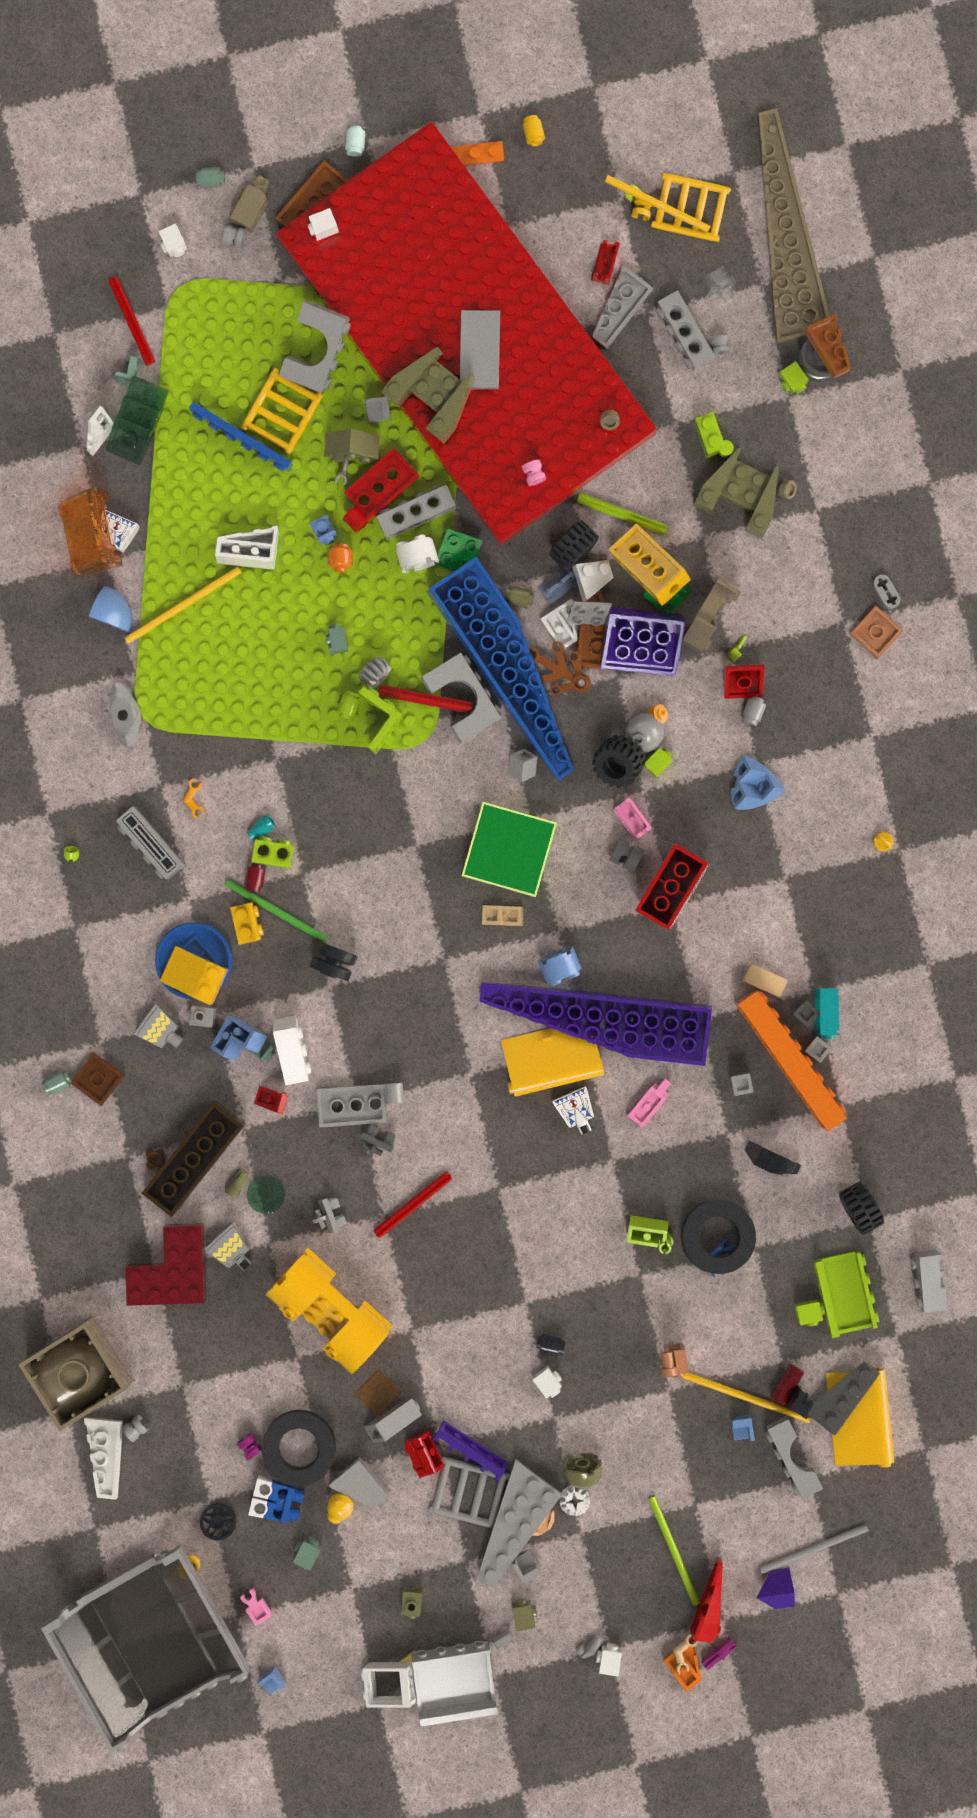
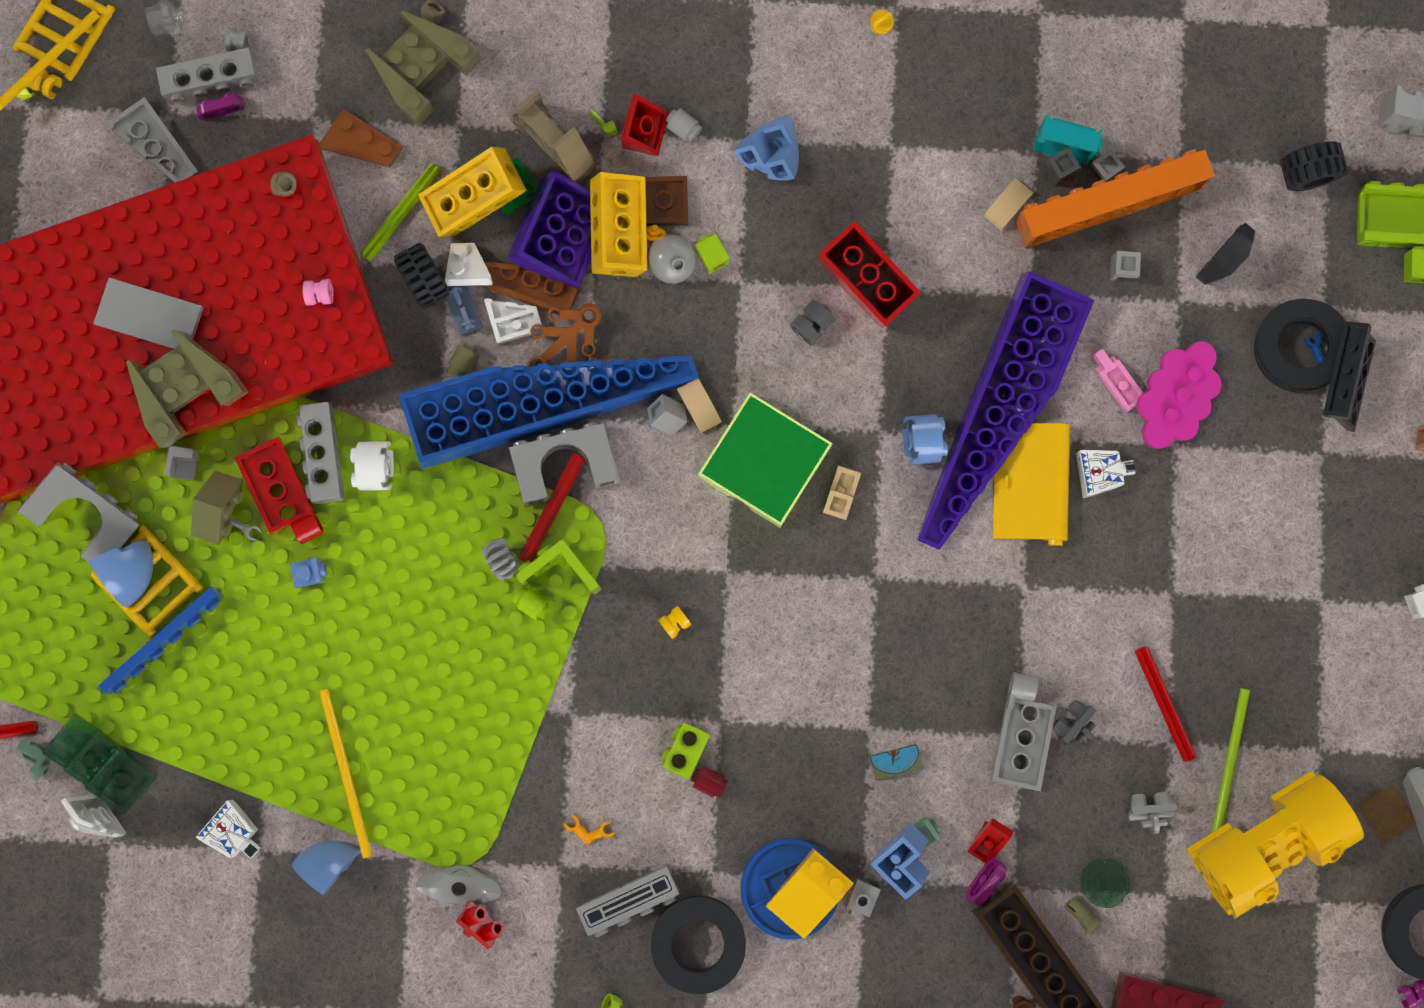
camera: 70 degrees left, 5 degrees down
clear orange windscreen [58,487,123,576] -> none
light grey torso [134,1004,183,1048] -> none
light grey torso [205,1222,252,1271] -> none
white wedge [215,525,279,570] -> none
bright green piece [225,879,328,943] -> none
yellow bracket [230,902,264,945] -> none
teal cone [247,814,276,841] -> none
white wedge [273,1015,311,1085] -> none
black wheel [309,941,358,981] -> none
sand green brick [326,624,349,655] -> none
orange head [328,544,353,573] -> none
green hinge [434,528,483,571] -> none
black brick [536,1334,565,1357] -> none
light grey hinge [566,601,612,626] -> none
red hinge [591,240,620,285] -> none
black tyre [592,735,645,788] -> none
bright pink hinge [613,797,652,840] -> none
lime hinge [627,1215,674,1254] -> none
lime hinge [693,412,734,458] -> none
none -> medium blue brick [89,541,154,608]
none -> magenta plate [196,93,245,120]
none -> dark orange wing [319,109,403,168]
none -> red hips [456,900,504,949]
none -> yellow brick [590,172,647,277]
none -> reddish brown plate [645,176,688,226]
none -> black tyre [651,895,746,994]
none -> yellow wheel [658,605,692,639]
none -> tan slope [676,378,722,433]
none -> slope [869,744,924,780]
none -> magenta plate [967,858,1006,905]
none -> dark pink plate [1136,342,1222,449]
none -> lime piece [1211,688,1250,833]
none -> black fence [1323,321,1376,432]

